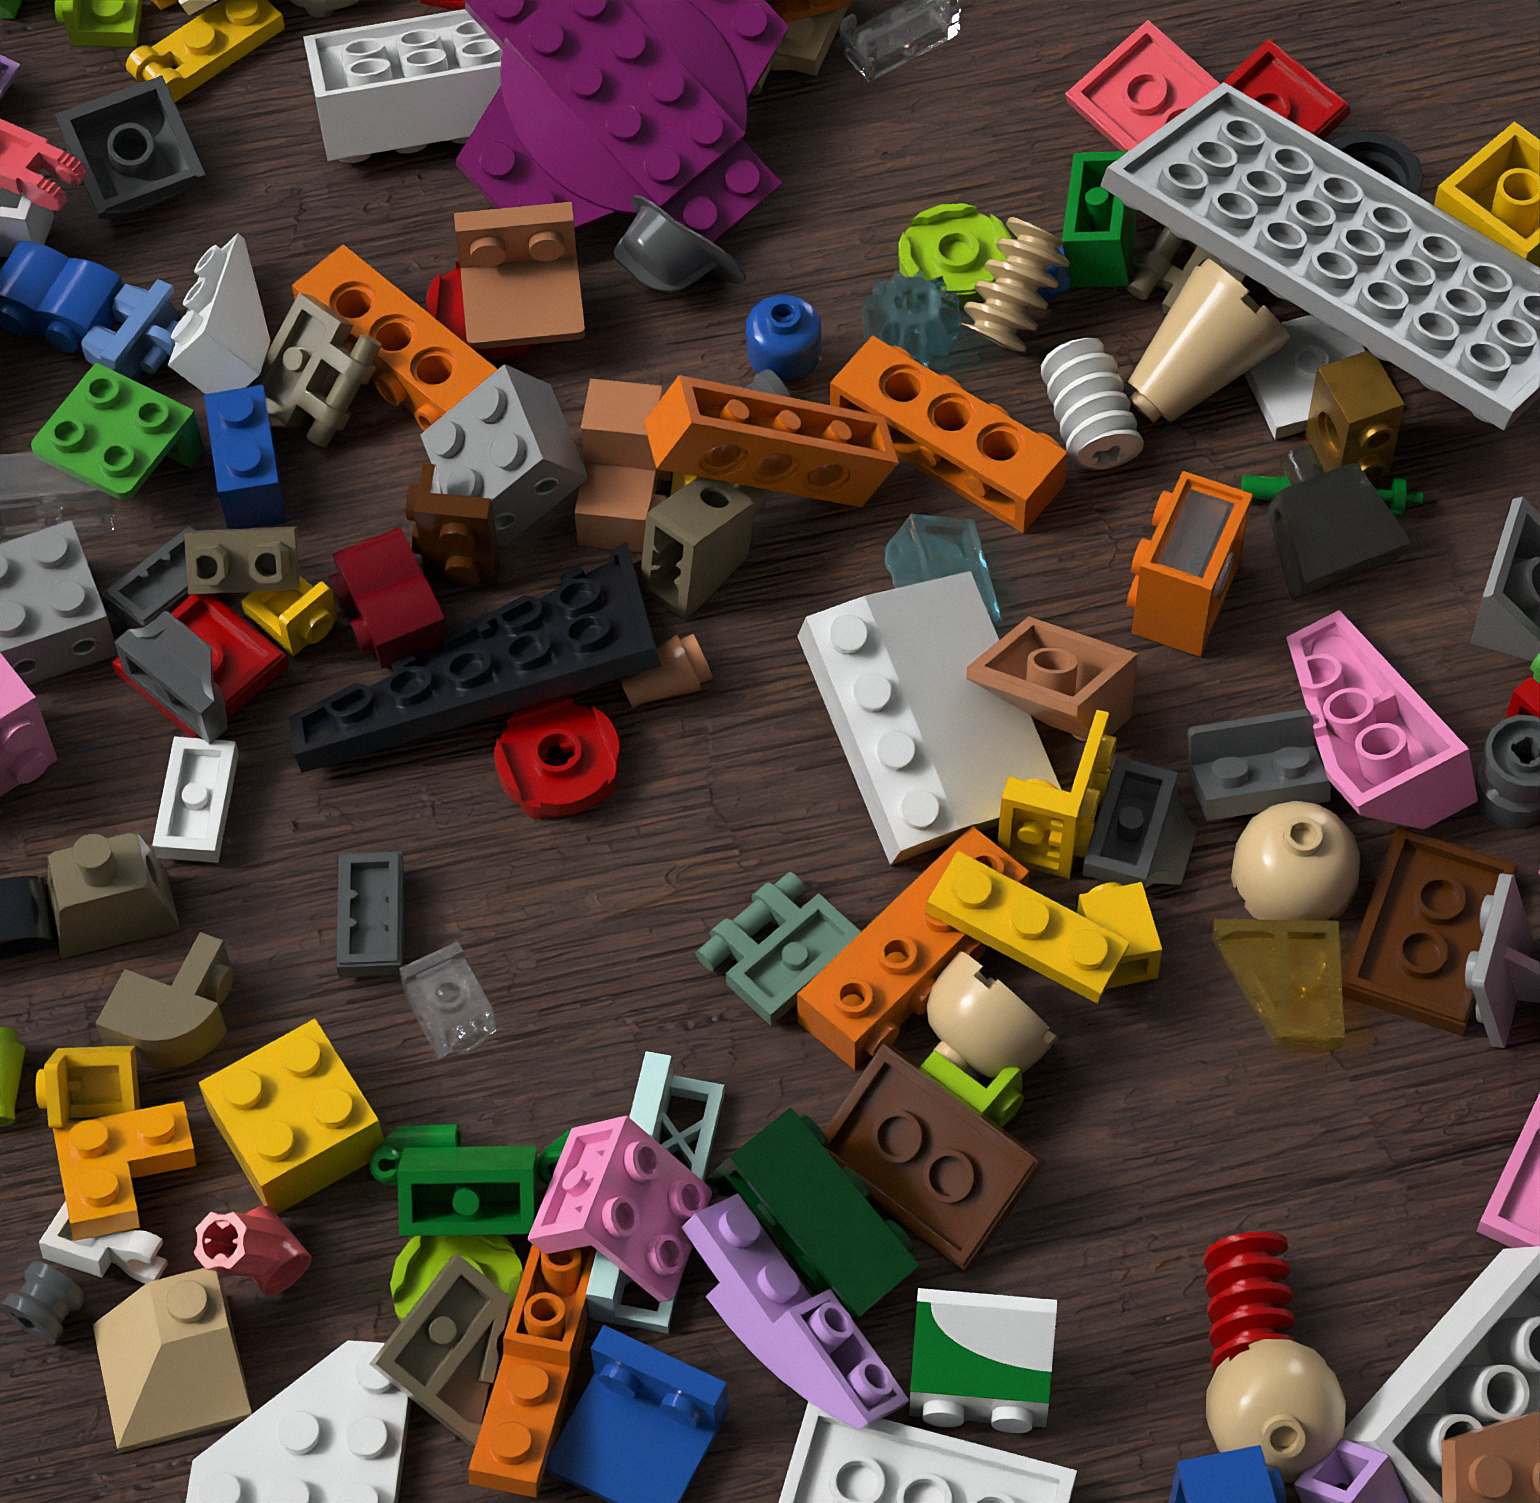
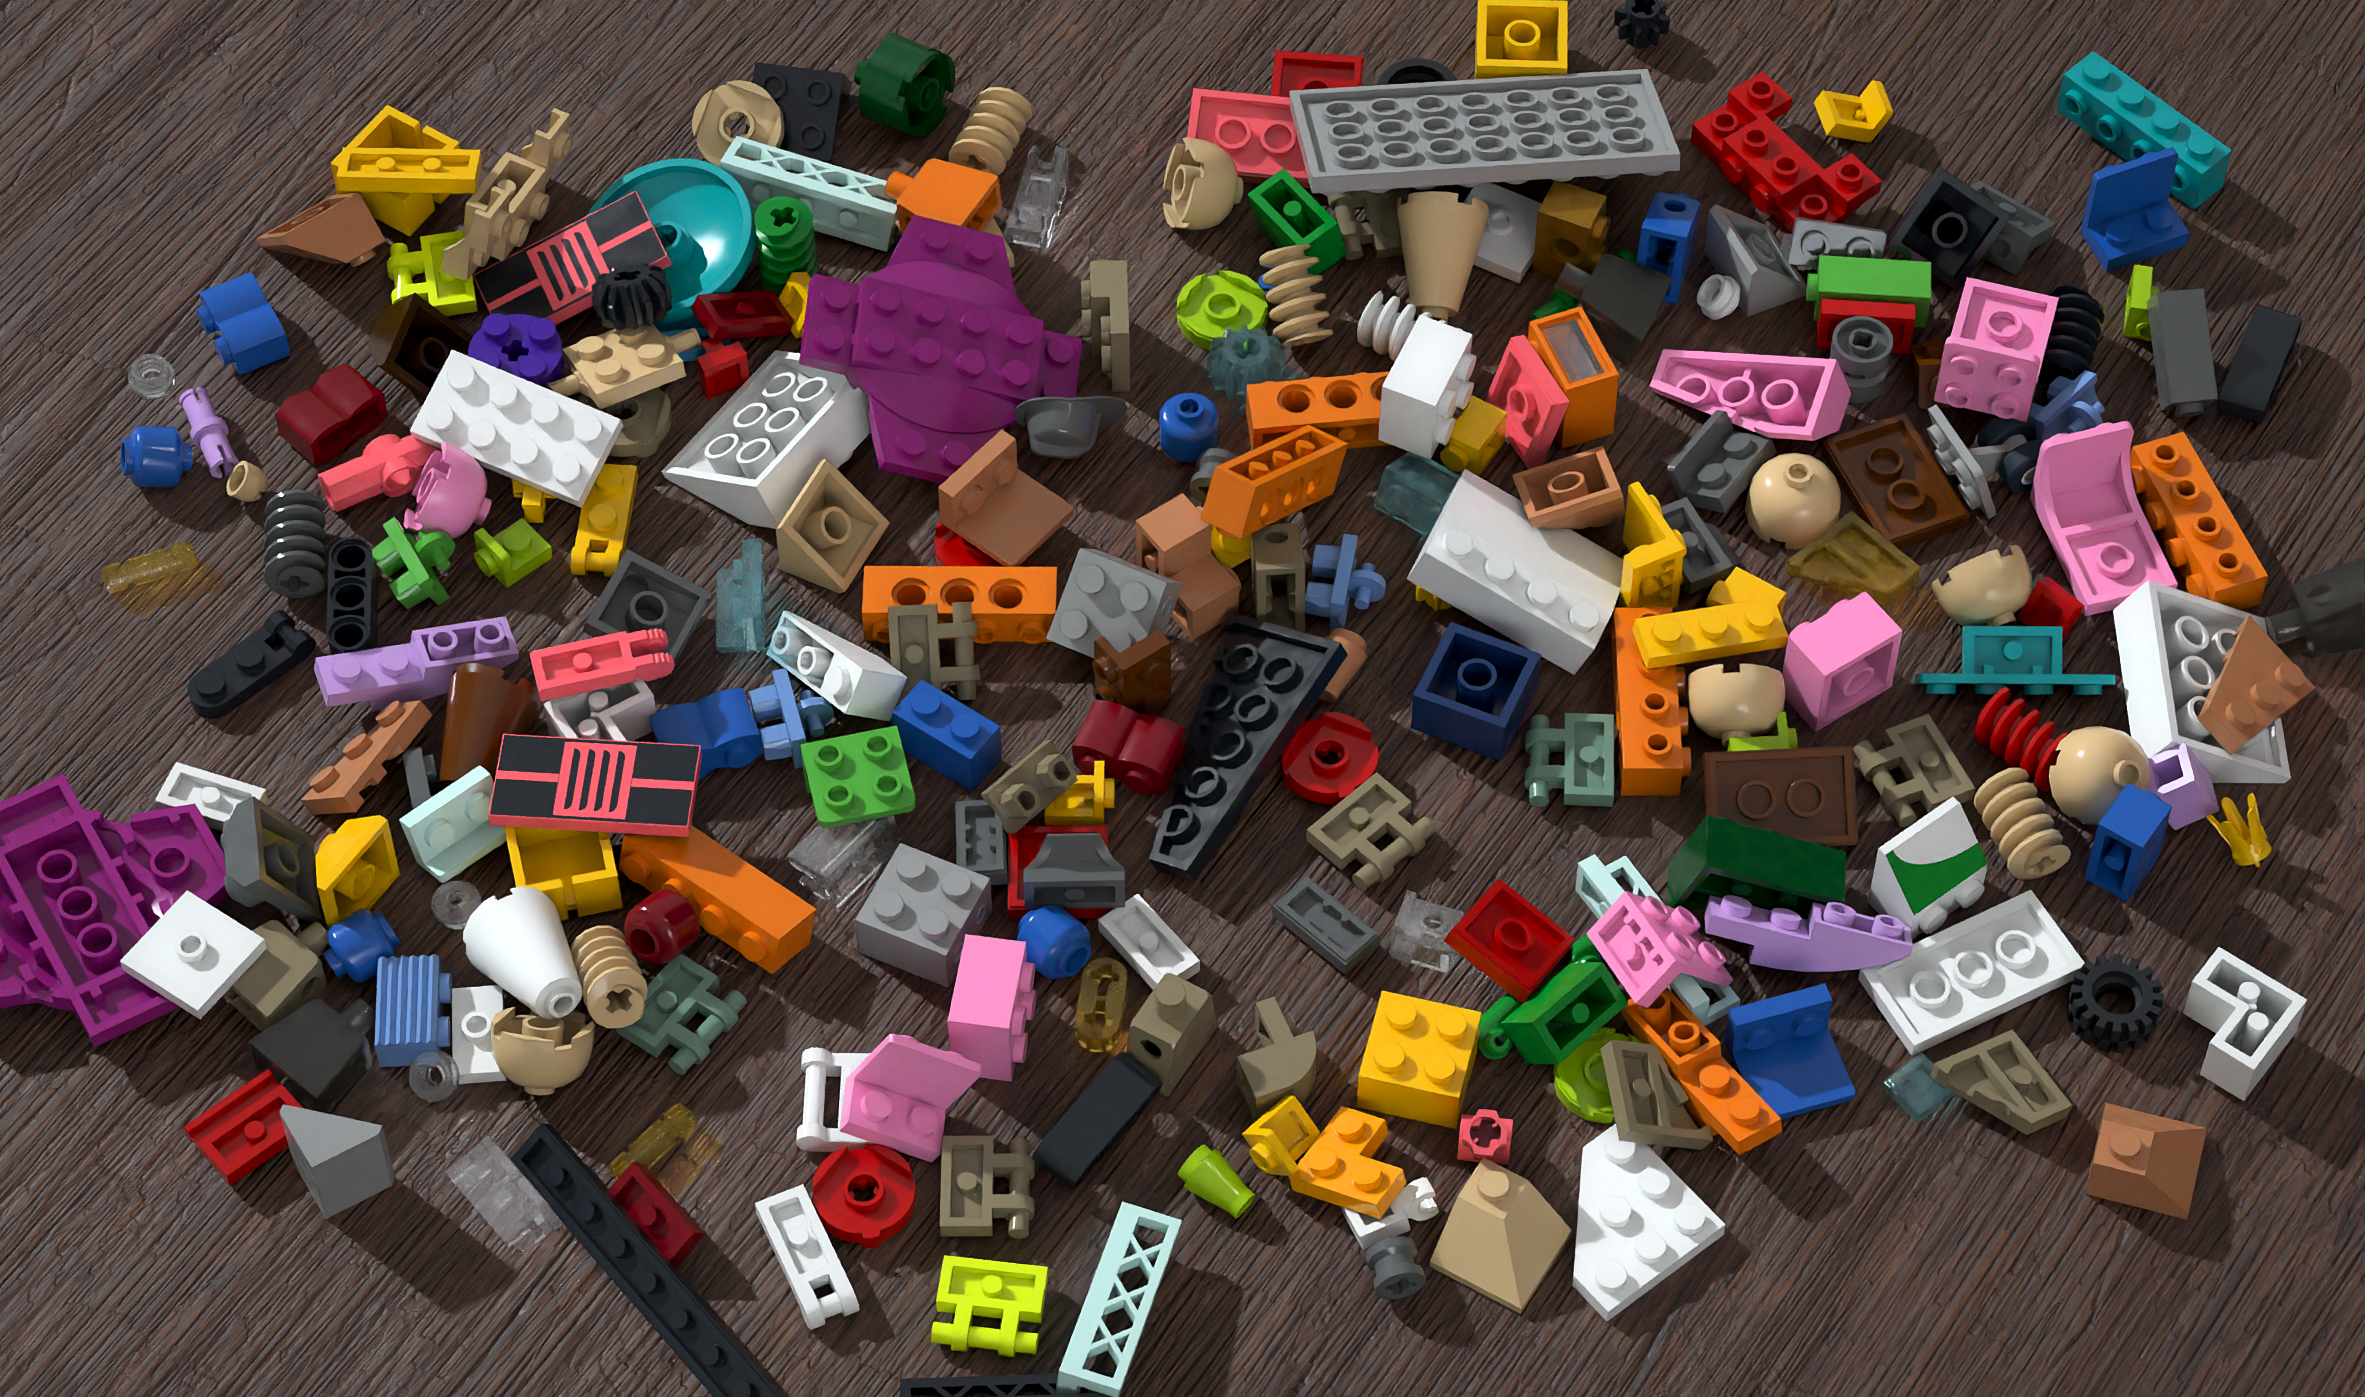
camera: 45 degrees left, 5 degrees down
none -> clear light blue bracket [716,539,765,653]
none -> tan slope [776,459,890,594]
none -> blue head [1017,904,1091,980]
none -> clear yellow beam [1075,958,1128,1052]
none -> dark tan plate [1081,259,1130,392]
none -> tan cylinder [1163,137,1243,230]
none -> medium blue hips [1305,534,1387,631]
none -> dark tan plate [1306,772,1436,891]
none -> white brick [1378,315,1477,460]
none -> dark blue brick [1411,622,1541,761]
none -> yellow brick [1440,395,1507,476]
none -> red plate [1444,878,1577,1003]
none -> coral tile [1485,335,1570,469]
none -> blue torso [1632,192,1701,304]
none -> white plate [1697,274,1741,320]
none -> bright pink brick [1782,591,1902,732]
none -> dark tan plate [1853,714,1975,827]
none -> teal bracket [1914,626,2115,695]
none -> tan cylinder [1932,545,2032,626]
none -> tan piece [1974,768,2071,880]
none -> red tile [2017,577,2085,643]

